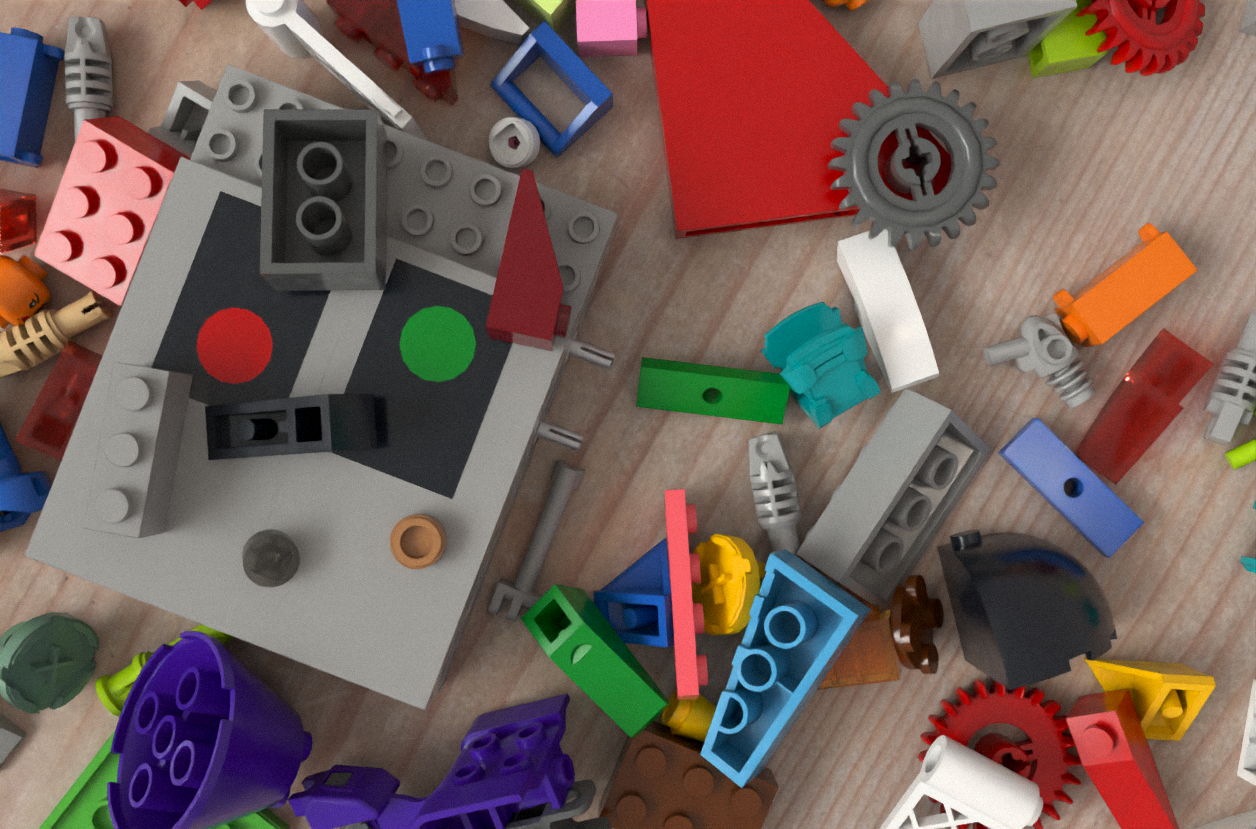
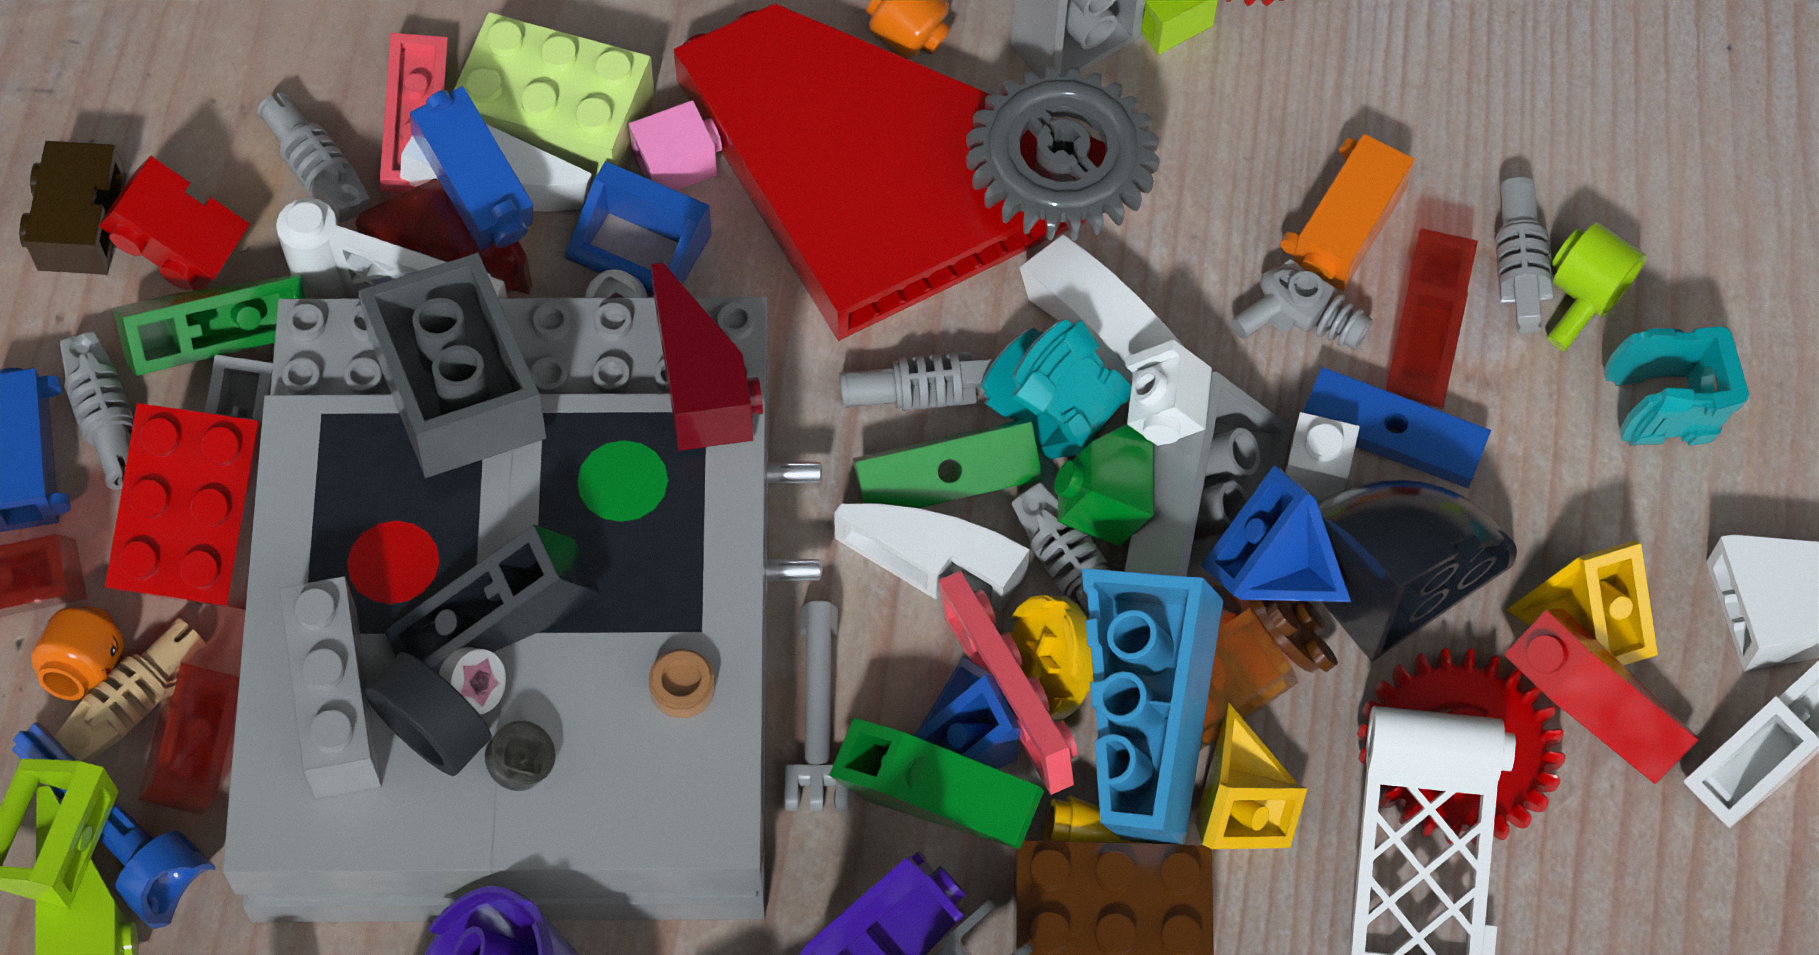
camera: 25 degrees left, 25 degrees down
none -> green slope [113,274,306,376]
none -> black tyre [364,652,492,776]
none -> white tile [439,647,506,715]
none -> white slope [834,504,1030,612]
none -> light grey hinge [839,352,995,411]
none -> green slope [1054,424,1153,546]
none -> white brick [1125,339,1212,446]
none -> yellow slope [1195,702,1308,849]
none -> blue slope [1201,465,1351,602]
none -> white brick [1285,412,1360,502]

